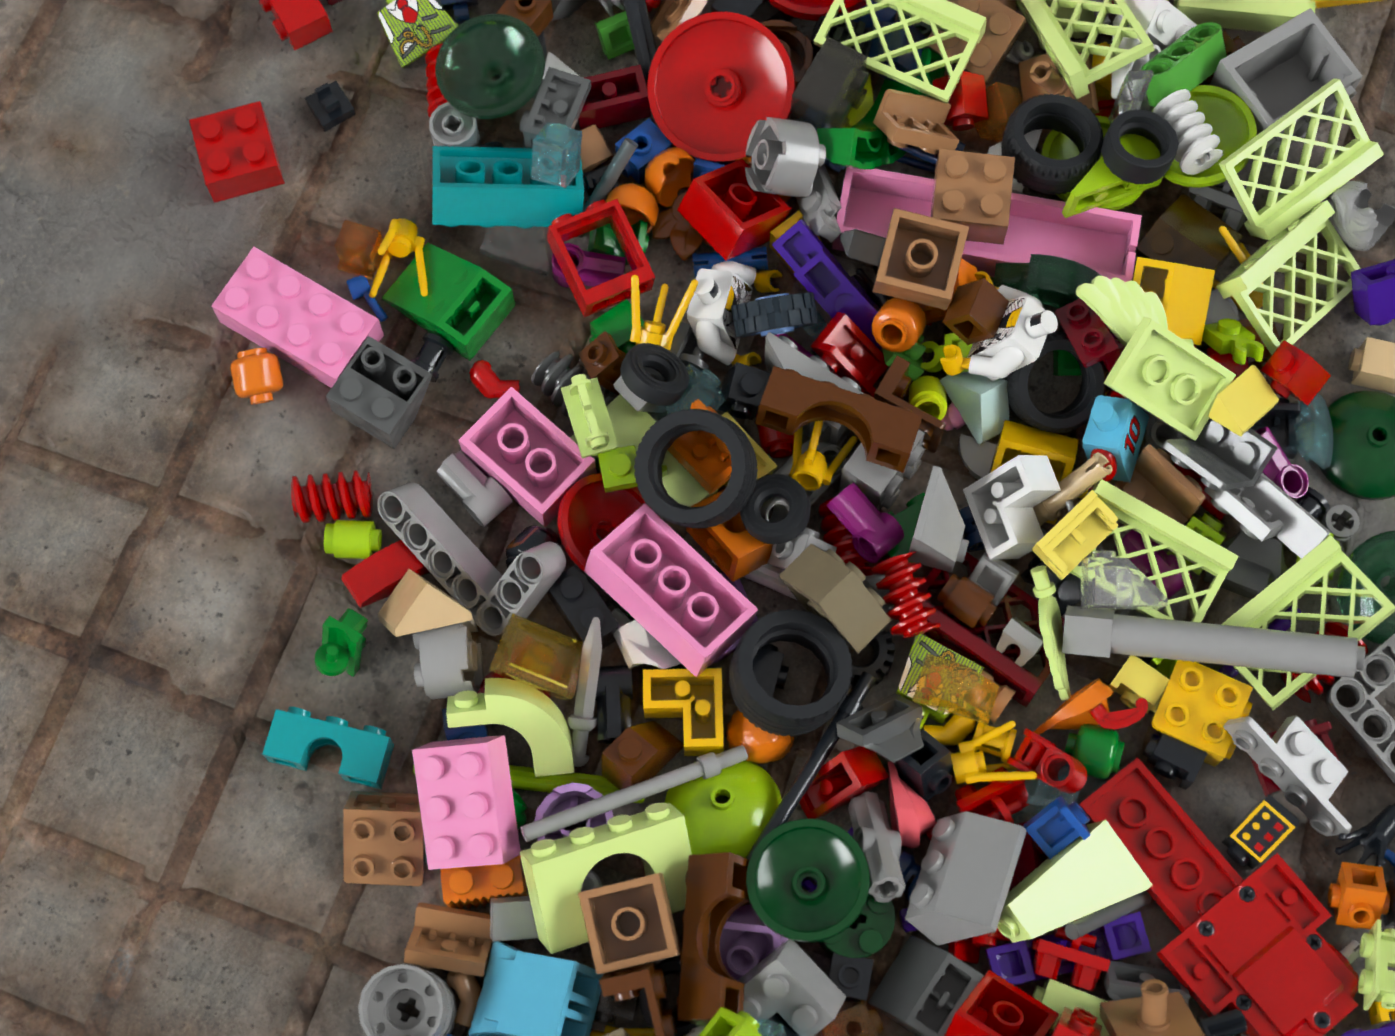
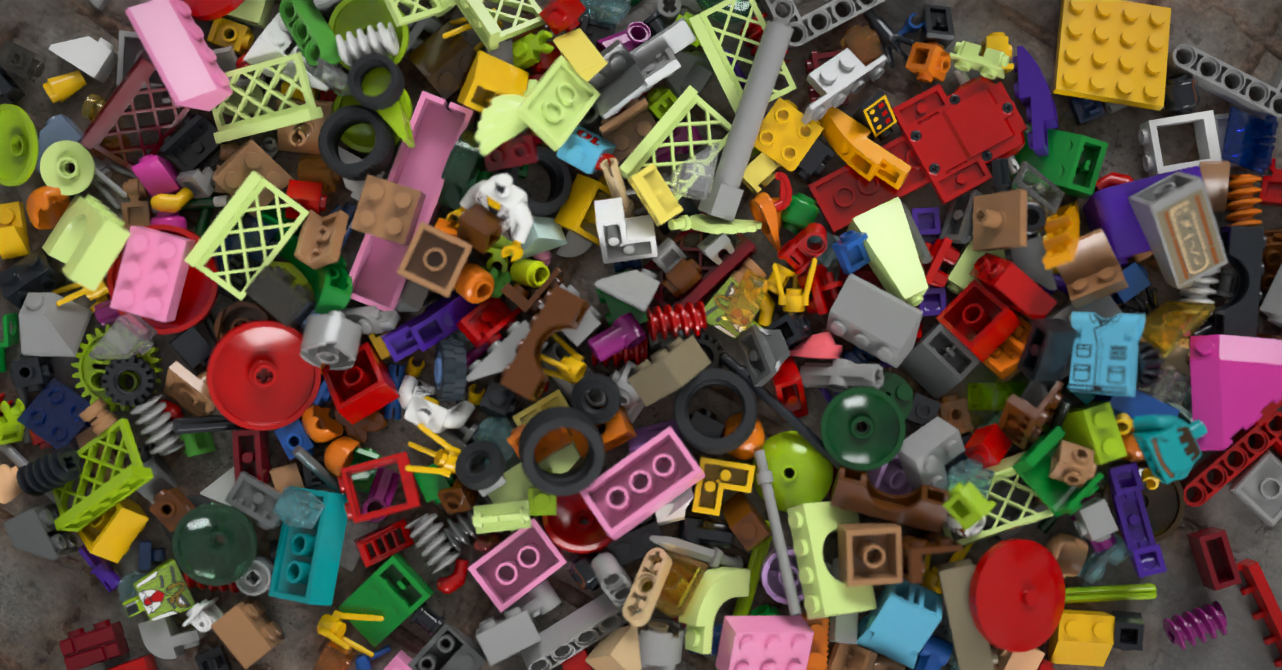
camera: 80 degrees left, 15 degrees up
none -> light grey brick [138,614,208,659]
none -> white hinge [182,597,224,632]
none -> medium nougat brick [211,597,285,670]
none -> red slope [353,518,415,567]
none -> light grey piece [404,513,461,574]
none -> clear red arm [473,532,501,554]
none -> light grey brick [476,606,541,666]
none -> tan beam [622,548,672,627]
none -> light orange slope [818,106,912,190]
none -> clear orange brick [840,25,882,66]

